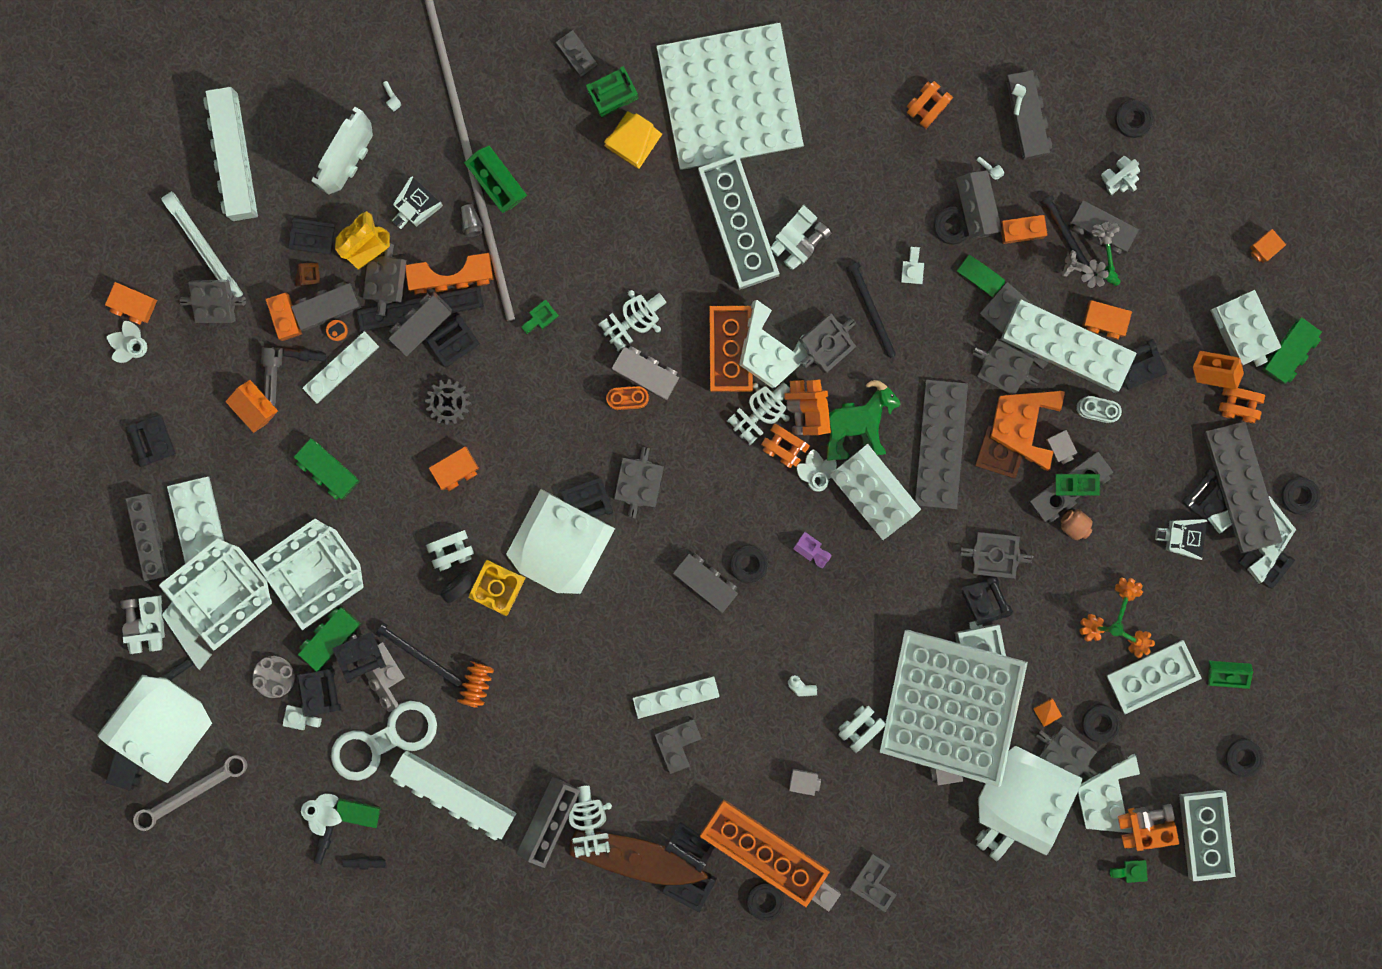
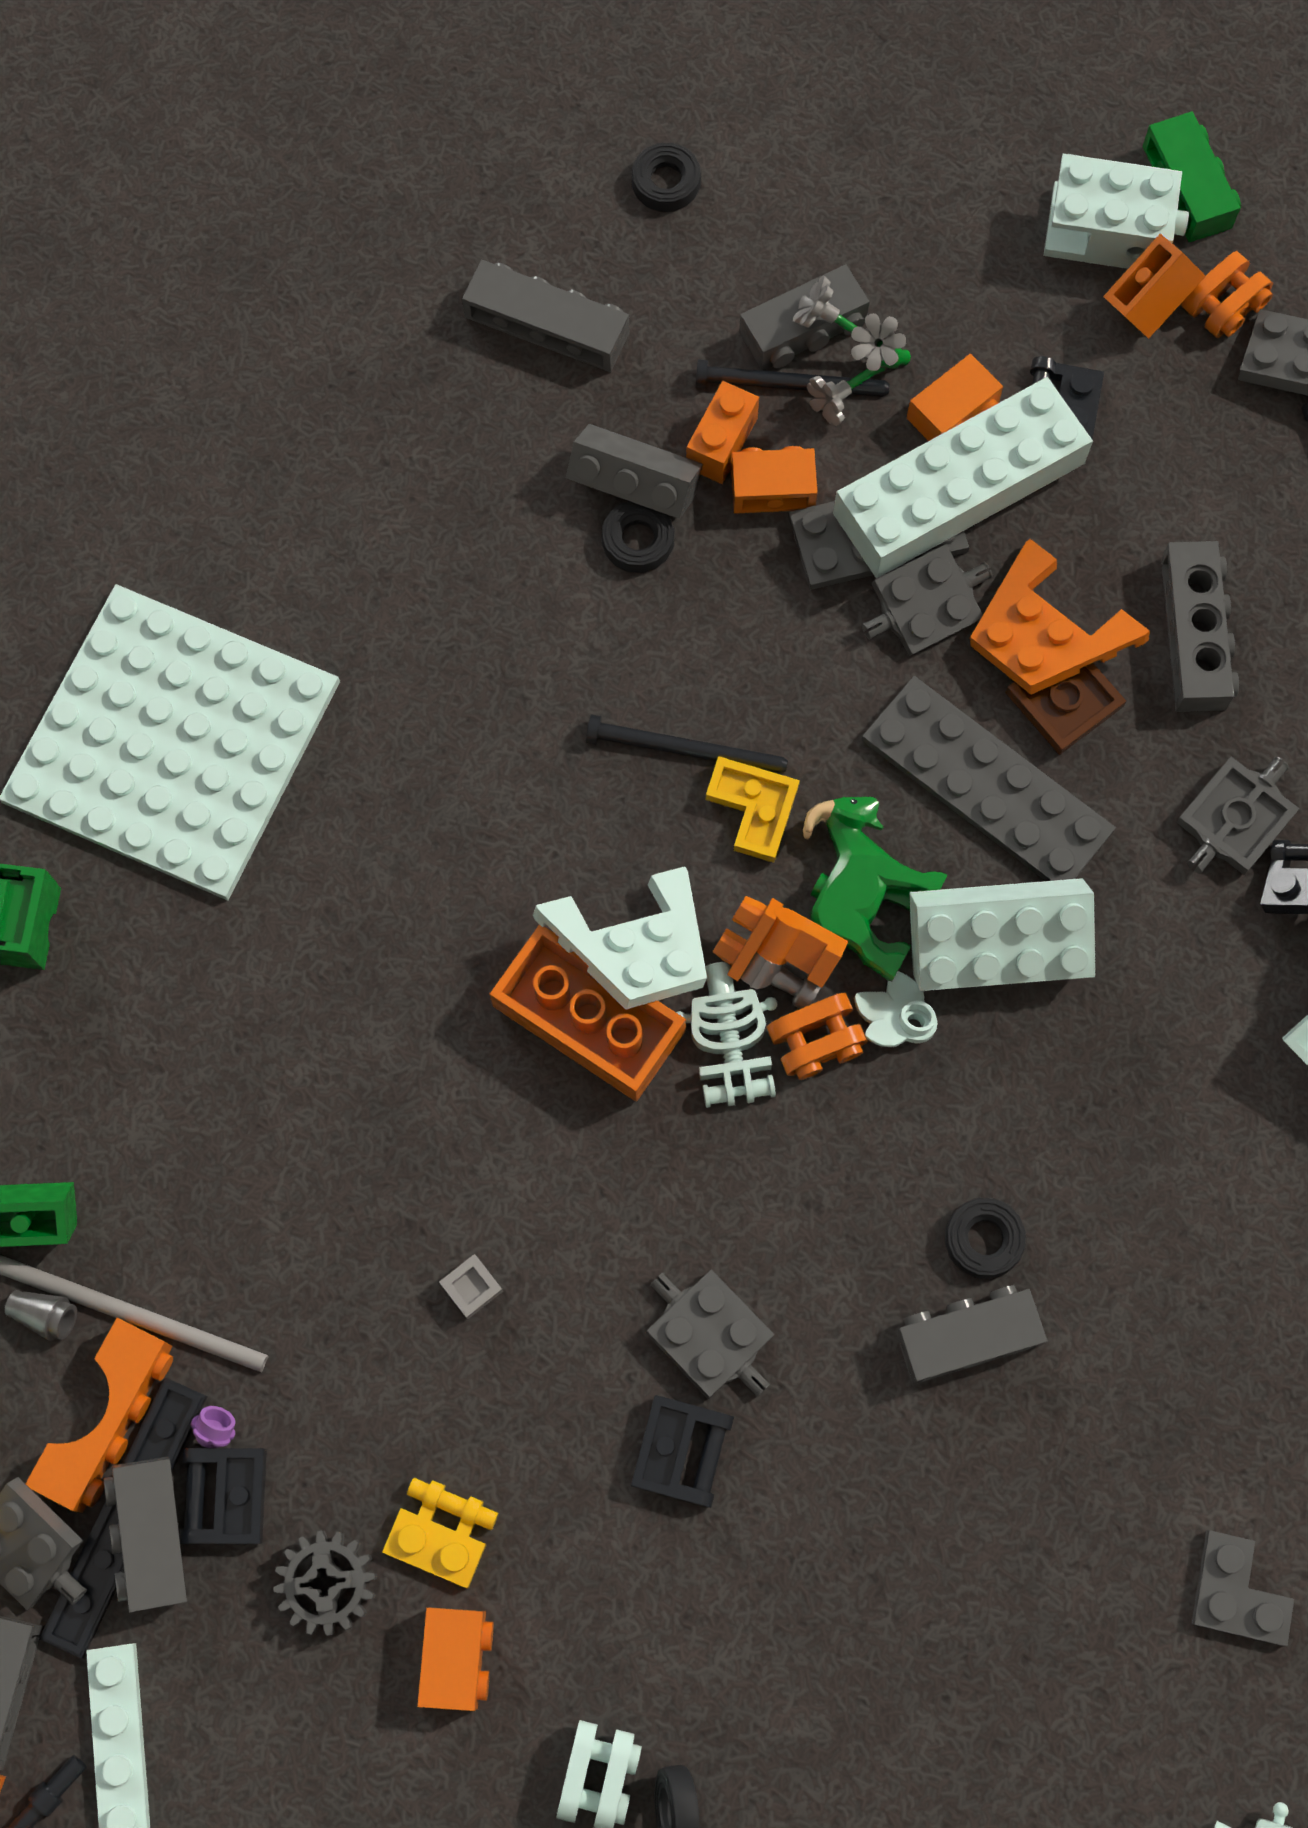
camera: 55 degrees left, 15 degrees down
tile [326,320,348,341] -> none
yellow piece [469,560,526,616] -> none
light aqua wedge [506,489,615,594] -> none
green plate [521,300,559,334] -> none
light aqua torso [598,290,666,352] -> none
yellow piece [604,111,662,169] -> none
orange brick [606,386,649,410] -> none
light grey brick [612,346,679,400] -> none
light aqua plate [633,676,719,719] -> none
light aqua brick [698,154,780,290] -> none
light aqua hips [771,205,831,270] -> none
light aqua arm [788,675,817,696] -> none
medium lavender plate [793,532,832,568] -> none
dark grey plate [799,314,856,373] -> none
light aqua plate [901,247,924,284] -> none
orange brick [907,81,953,129] -> none
green slope [957,255,1005,298] -> none
light aqua hand [976,157,1004,180] -> none
light aqua hand [1012,84,1026,115] -> none
light grey brick [1045,430,1077,464] -> none
green slope [1056,474,1100,496] -> none
nougat head [1061,509,1092,540] -> none
light aqua brick [1077,396,1122,423] -> none
light aqua hips [1101,156,1140,195] -> none
orange brick [1249,229,1286,263] -> none
none -> medium lavender plate [191,1406,235,1448]
none -> yellow plate [382,1478,499,1589]
none -> light grey plate [439,1254,503,1319]
none -> yellow plate [706,756,800,863]
none -> orange brick [731,446,817,513]

